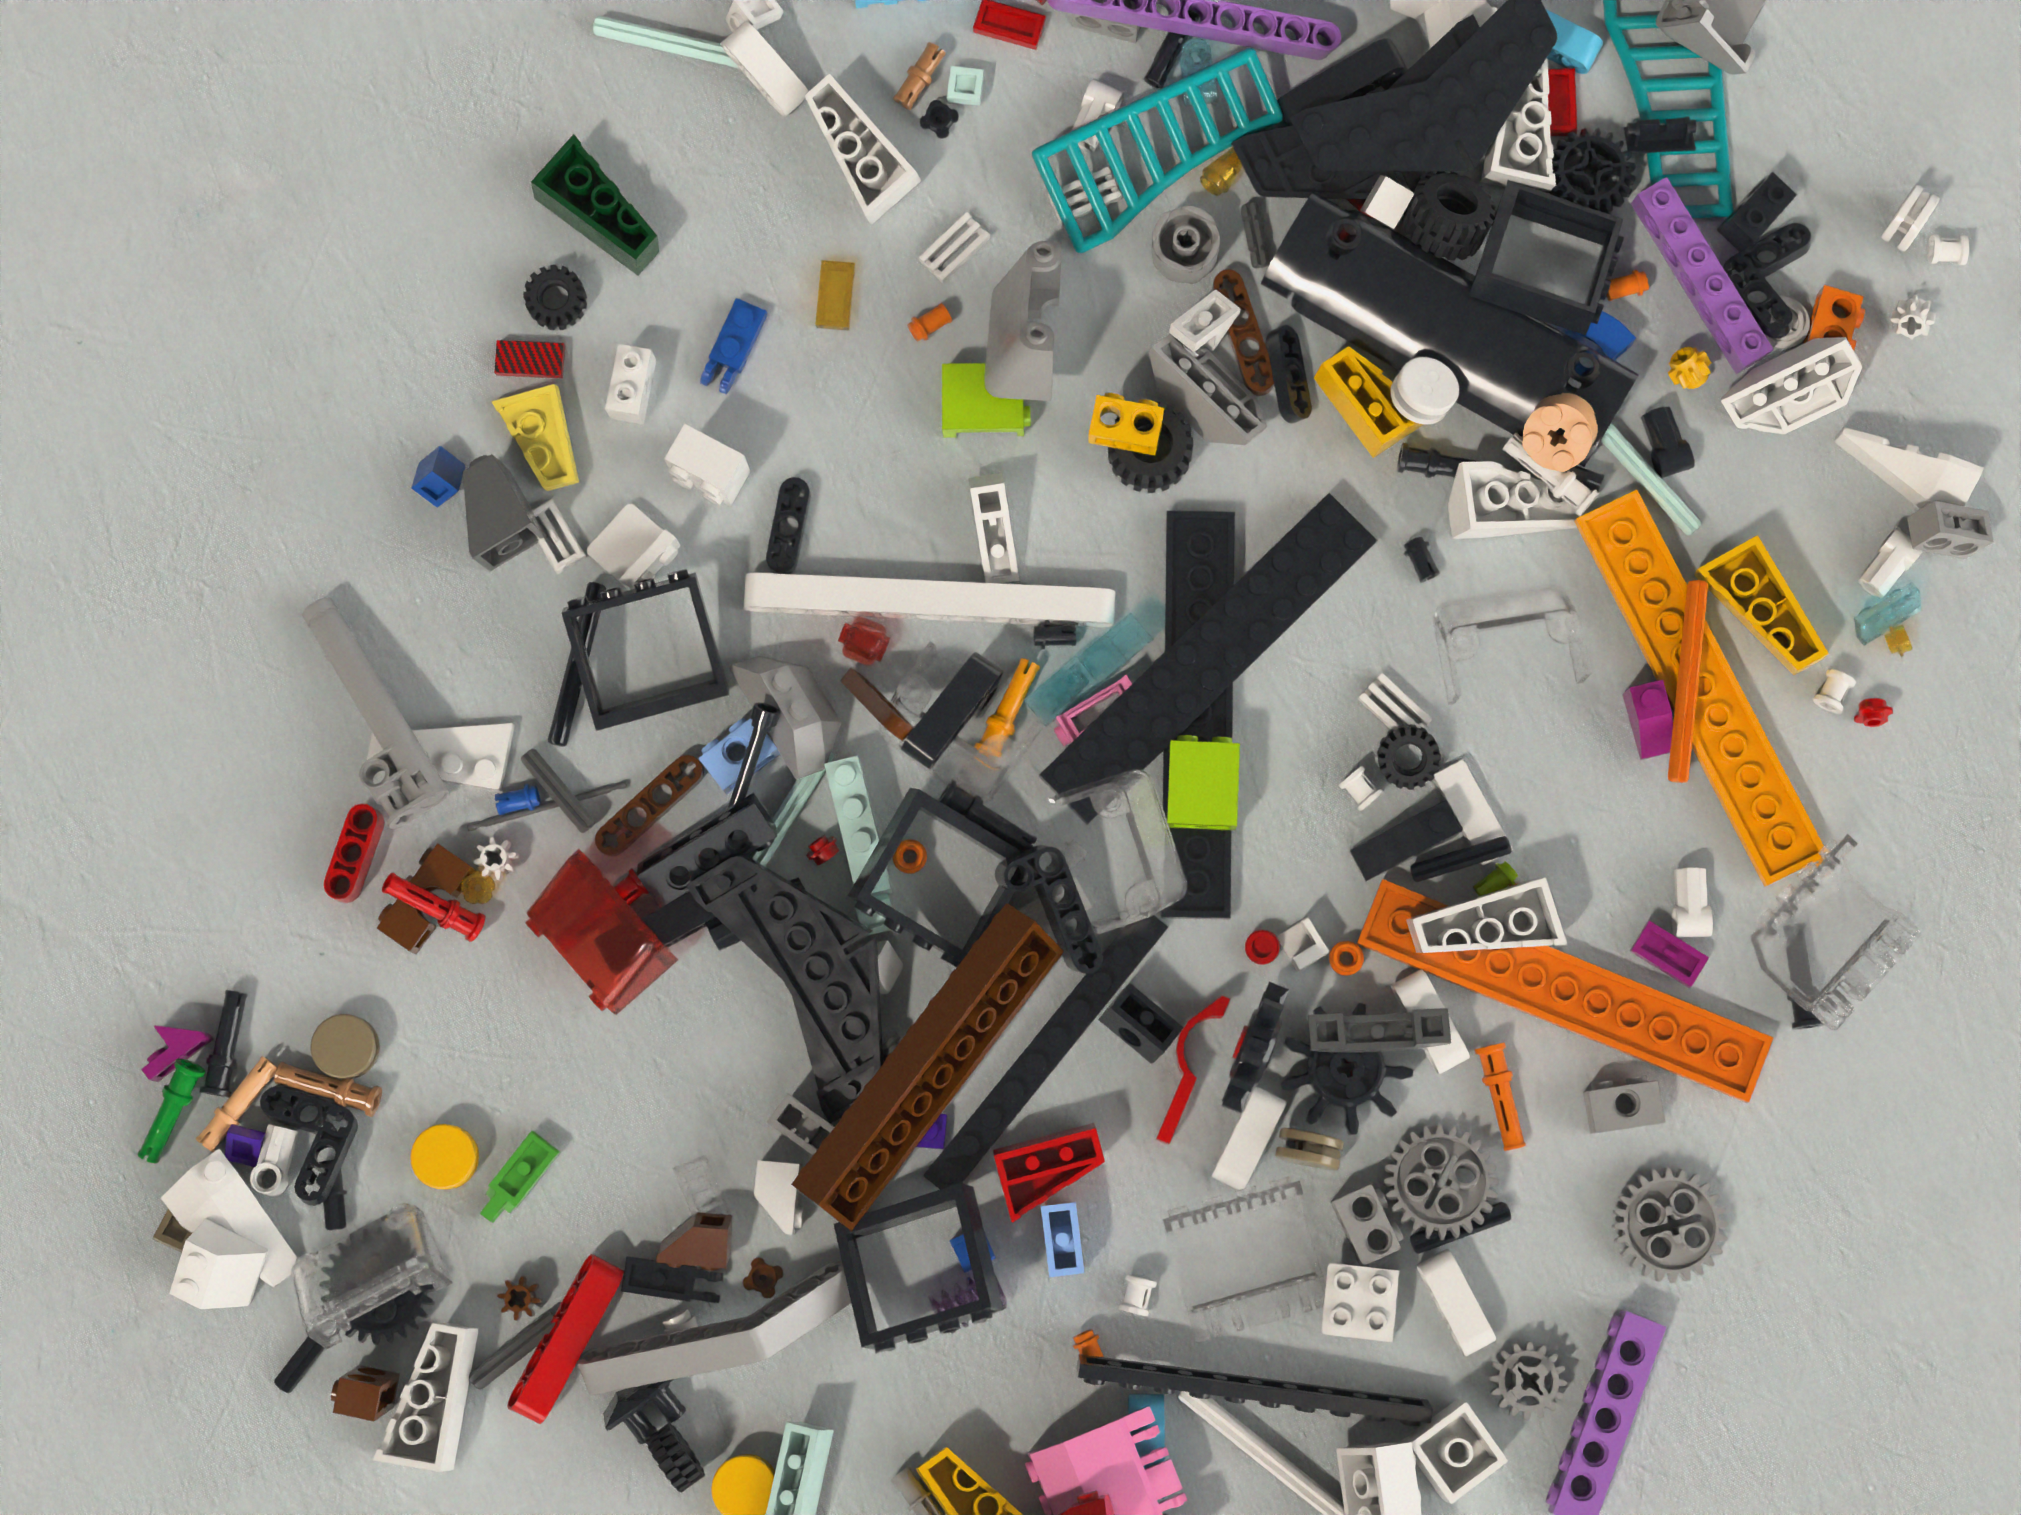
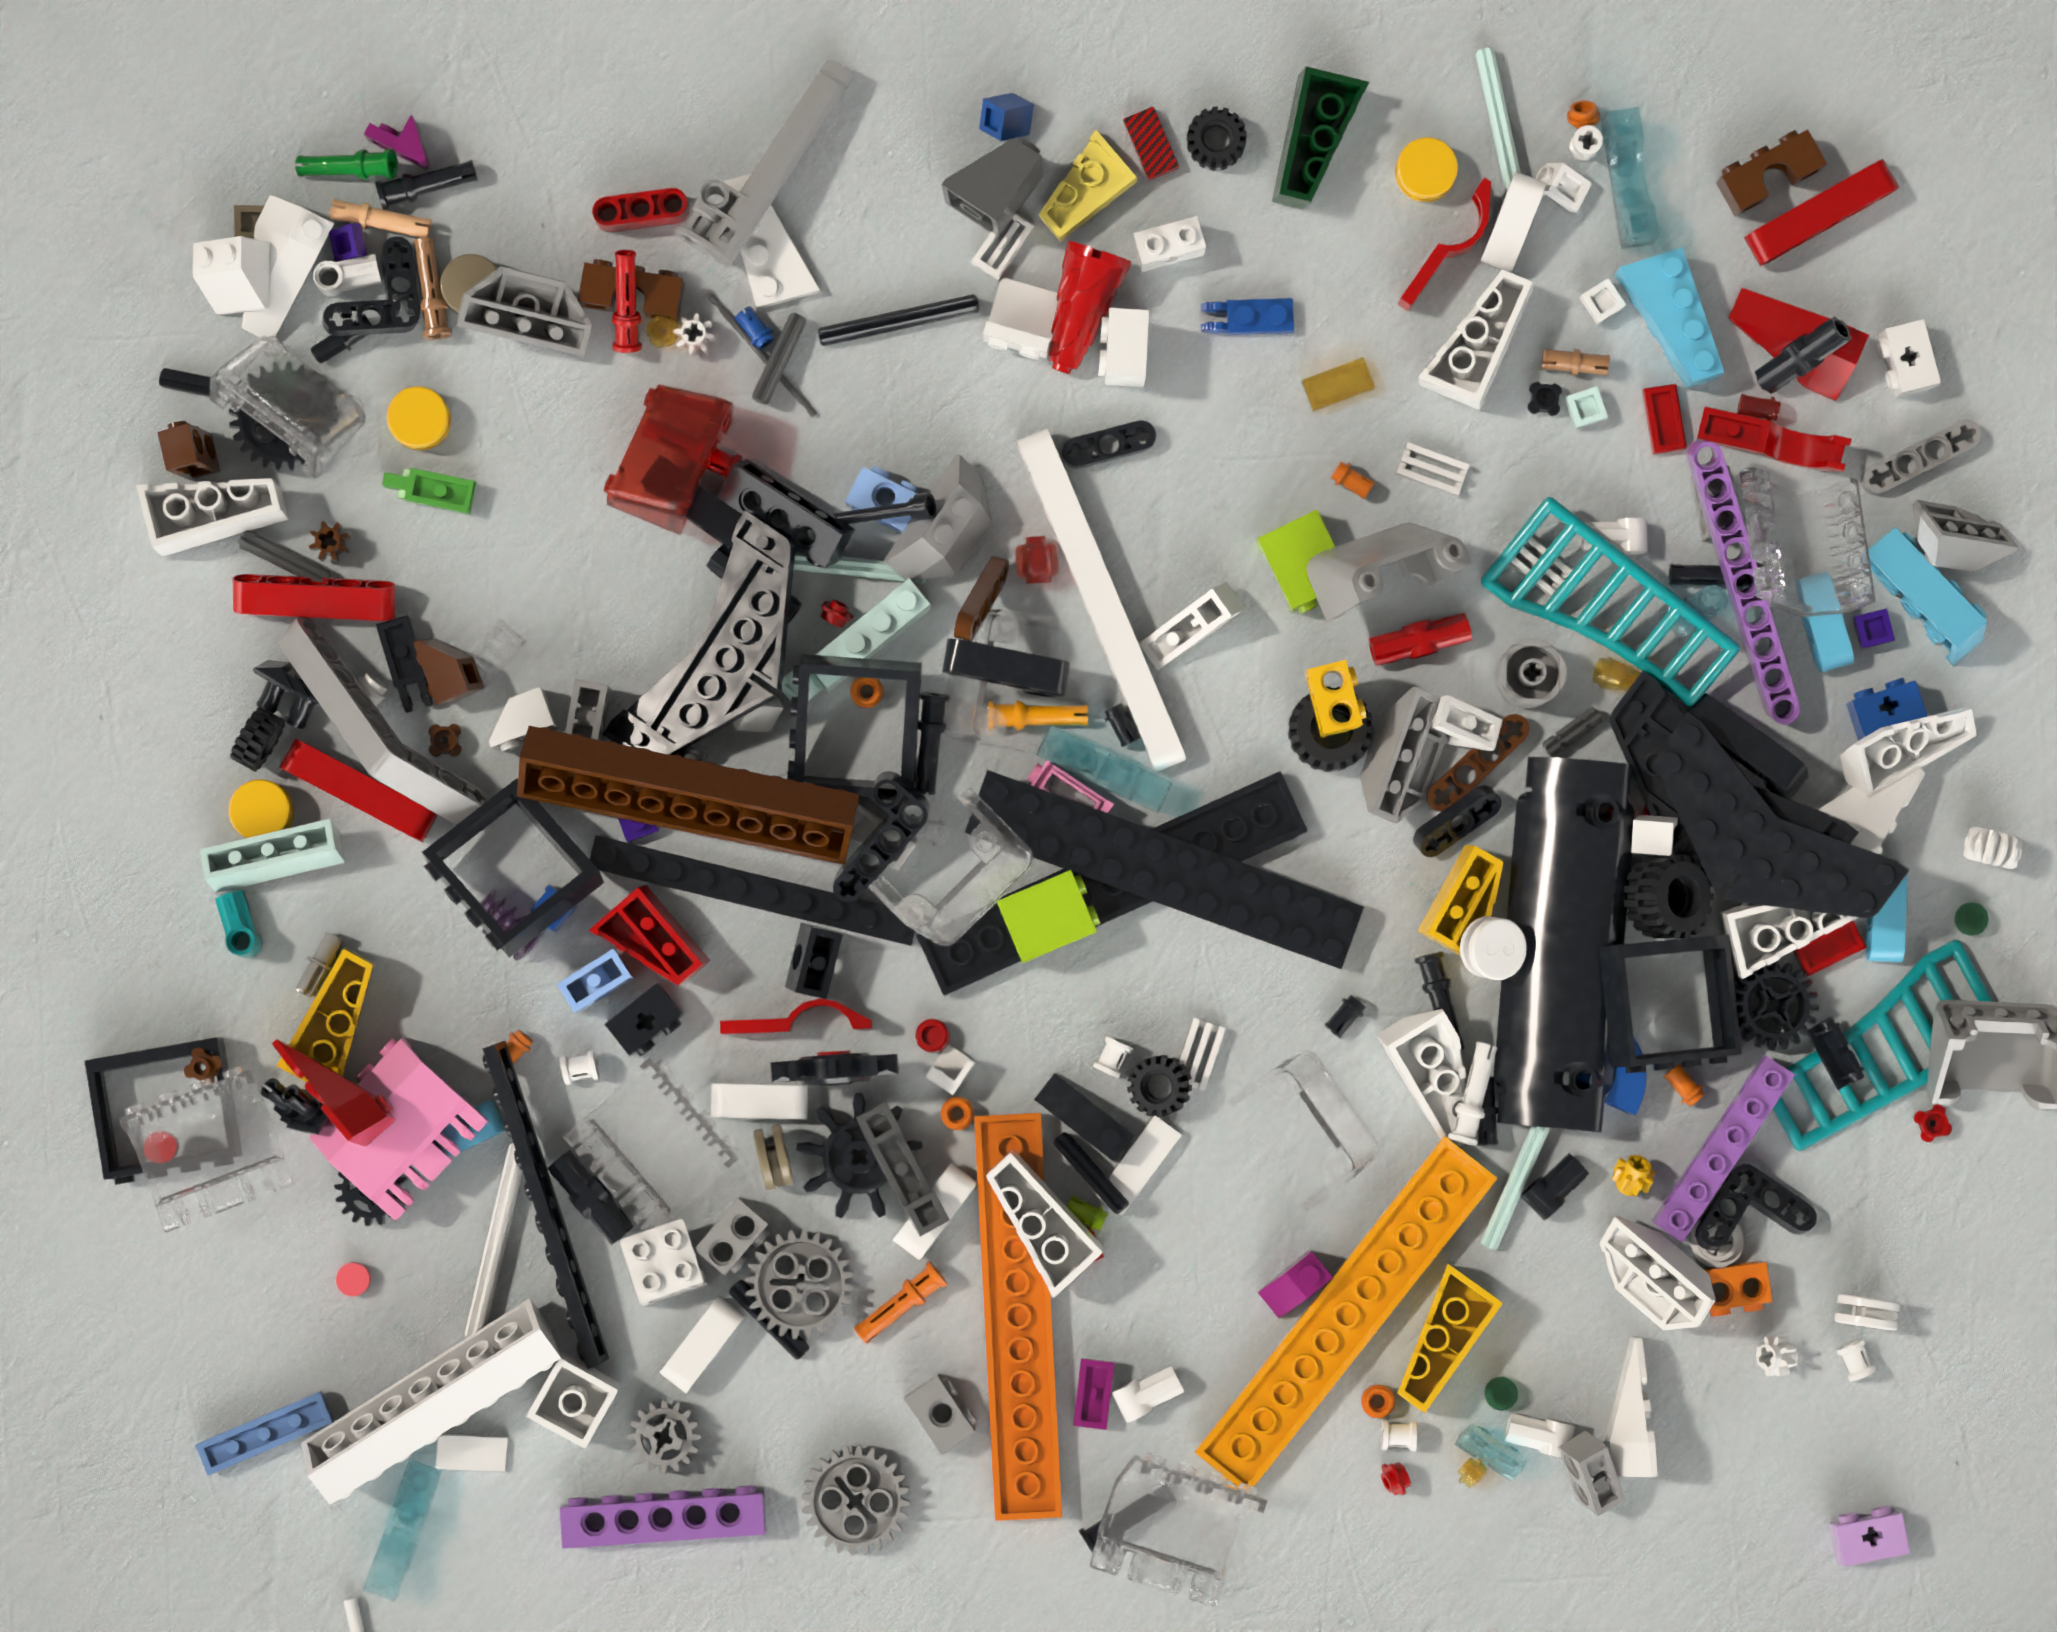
camera: 55 degrees right, 5 degrees up
black window [561,569,729,731] -> none
reddish brown beam [595,755,704,857] -> none
light nougat brick [1522,393,1598,472] -> none
orange axle [1668,580,1708,783] -> none
black brick [1716,172,1797,252] -> none
none -> red beam [279,738,438,843]
none -> light grey wedge [455,266,593,357]
none -> black piece [547,1150,634,1245]
none -> black brick [604,983,684,1057]
none -> red cone [1049,241,1131,374]
none -> orange plate [1361,1384,1395,1418]
none -> red piece [1368,613,1472,666]
none -> yellow head [1395,137,1458,202]
none -> red piece [1398,177,1491,311]
none -> clear green plate [1484,1377,1518,1411]
none -> white plate [1579,278,1626,325]
none -> red plate [1913,1104,1952,1142]

